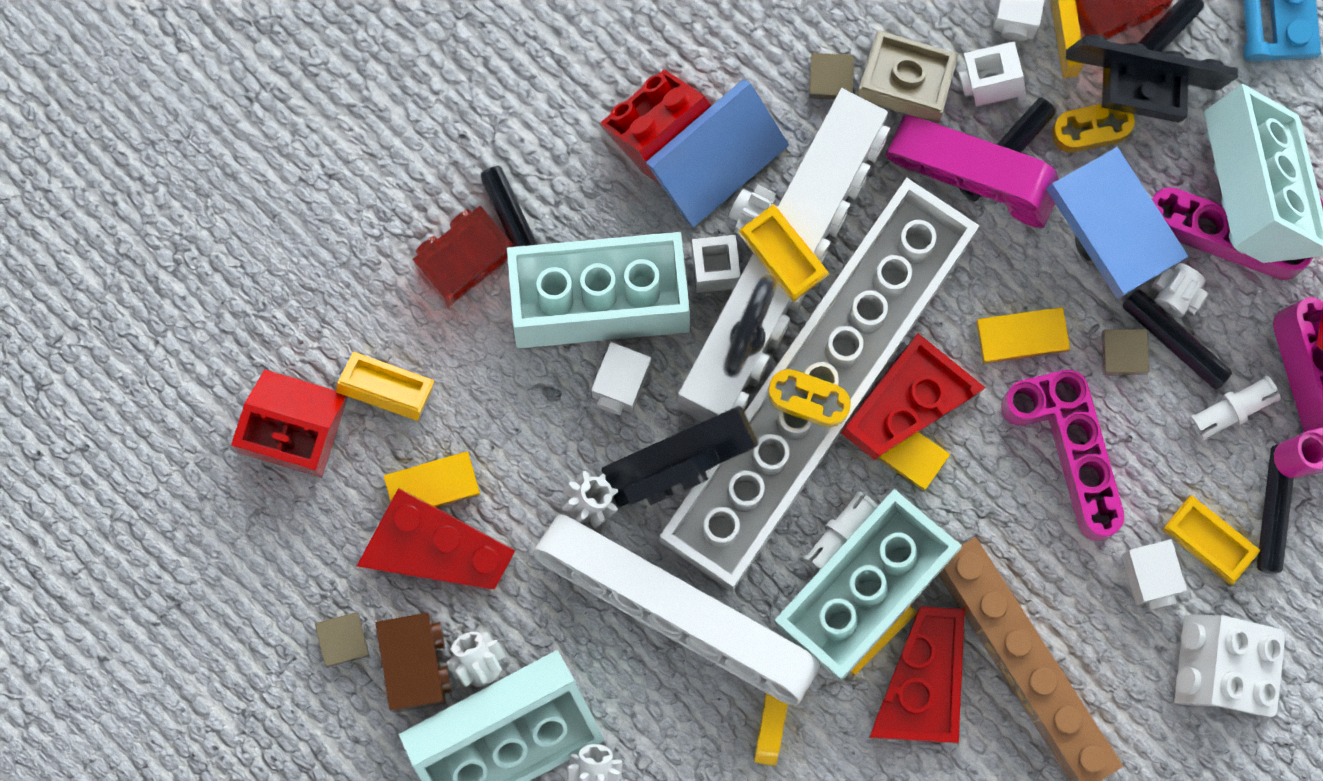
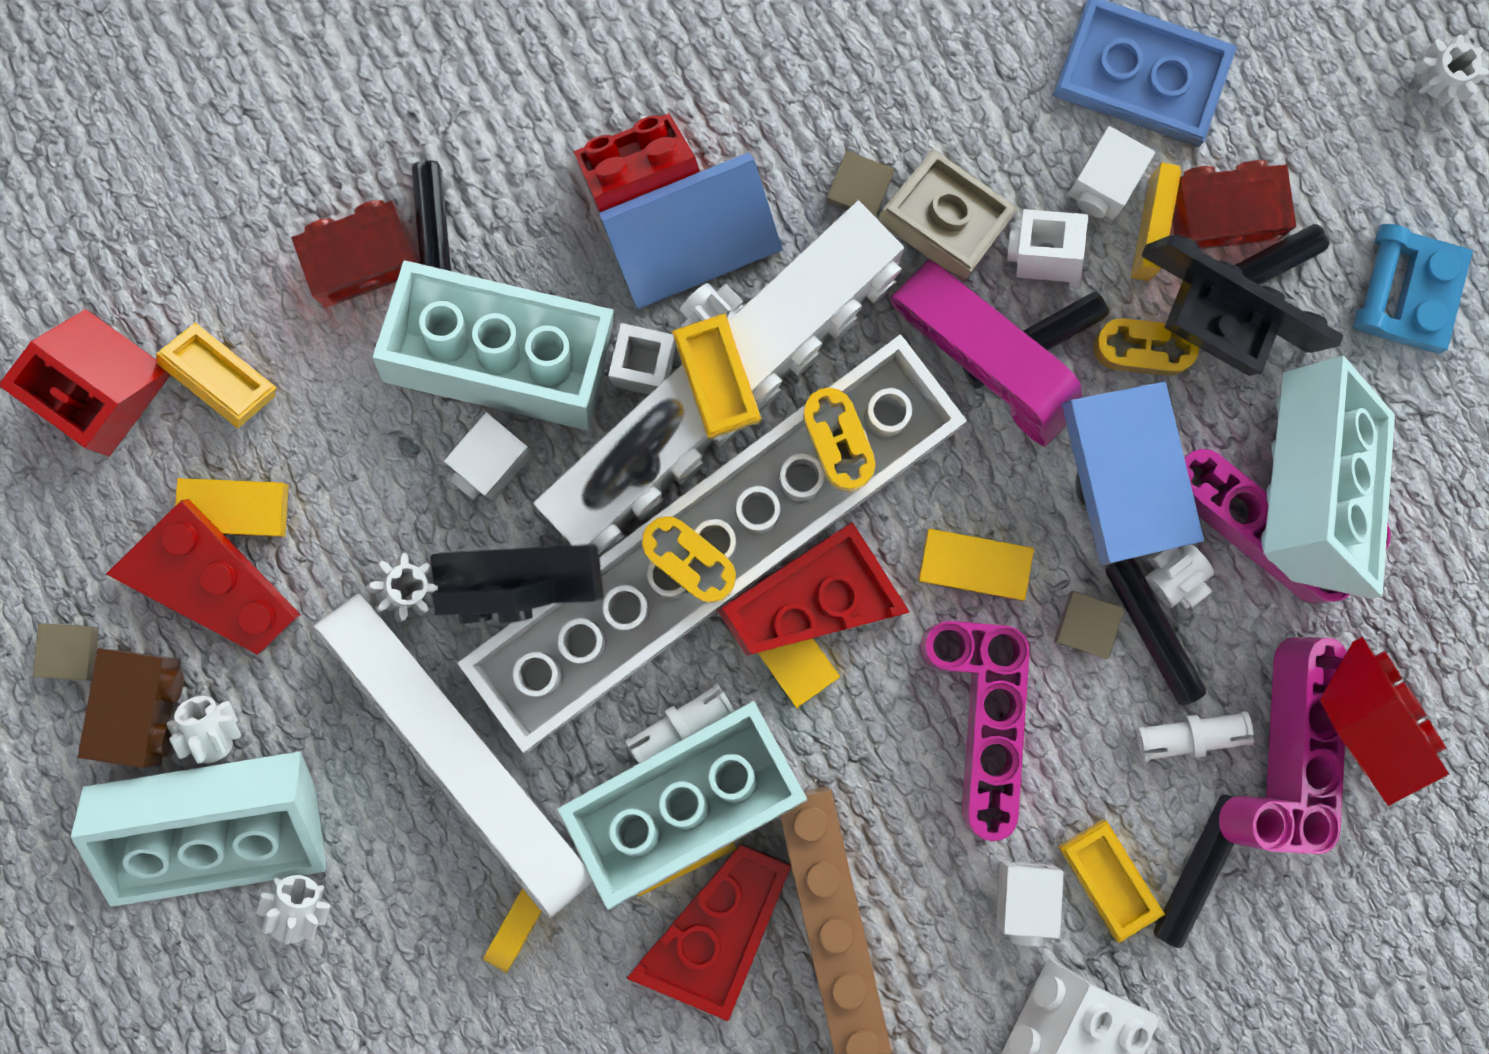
camera: 20 degrees right, 5 degrees up
none -> yellow beam [803,387,876,492]

